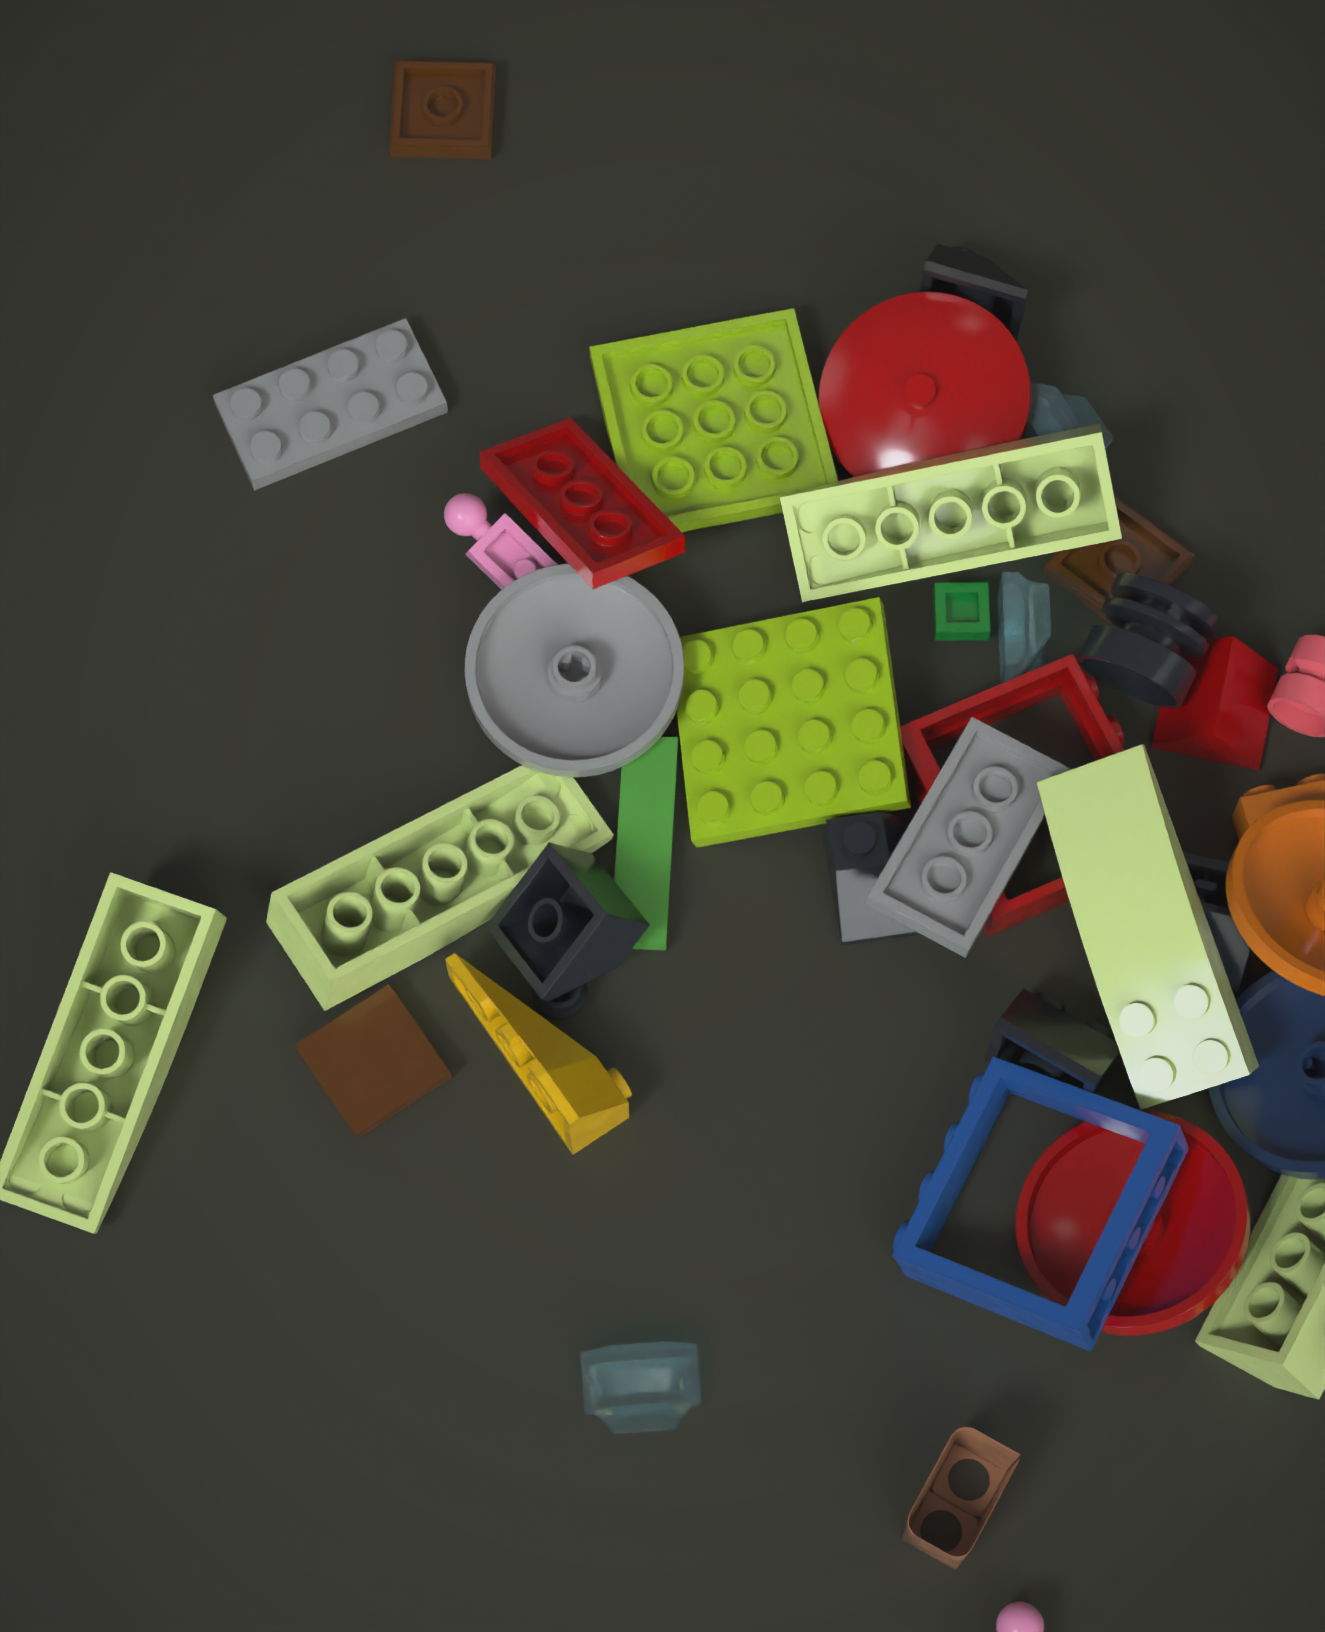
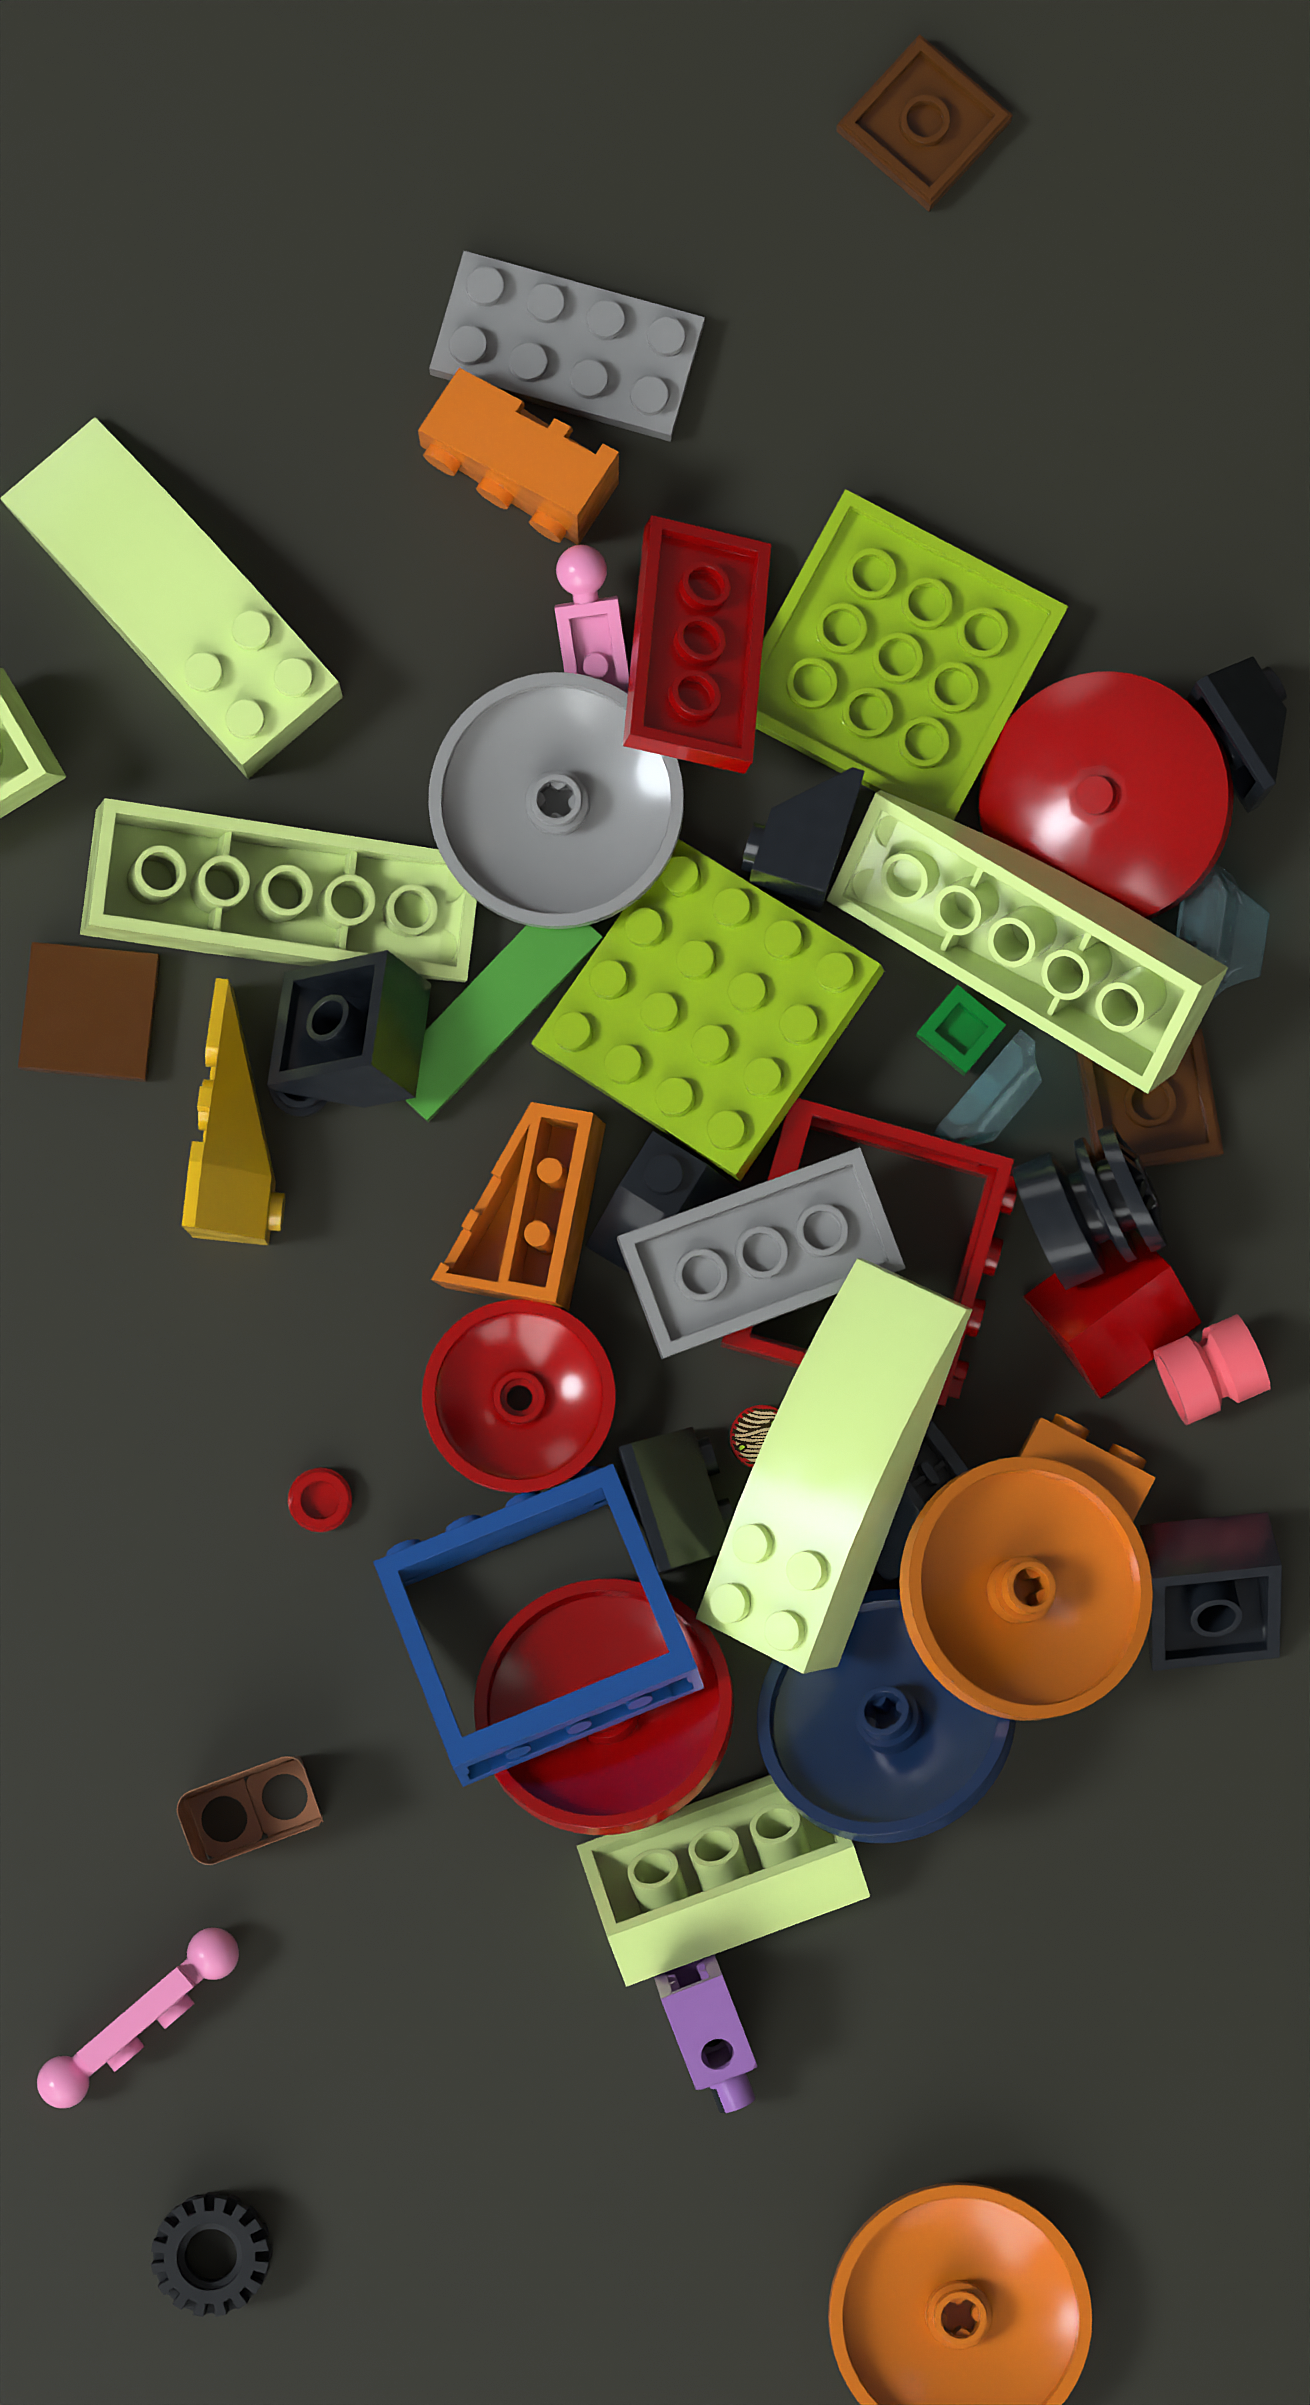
camera: 35 degrees right, 15 degrees up
clear light blue slope [580,1341,701,1434] -> none
none -> yellowish green slope [0,417,343,779]
none -> red tile [288,1467,352,1532]
none -> orange wedge [418,368,619,545]
none -> red dish [422,1299,616,1493]
none -> orange wedge [431,1102,606,1311]
none -> tile [729,1405,778,1469]
none -> black slope [741,767,865,913]

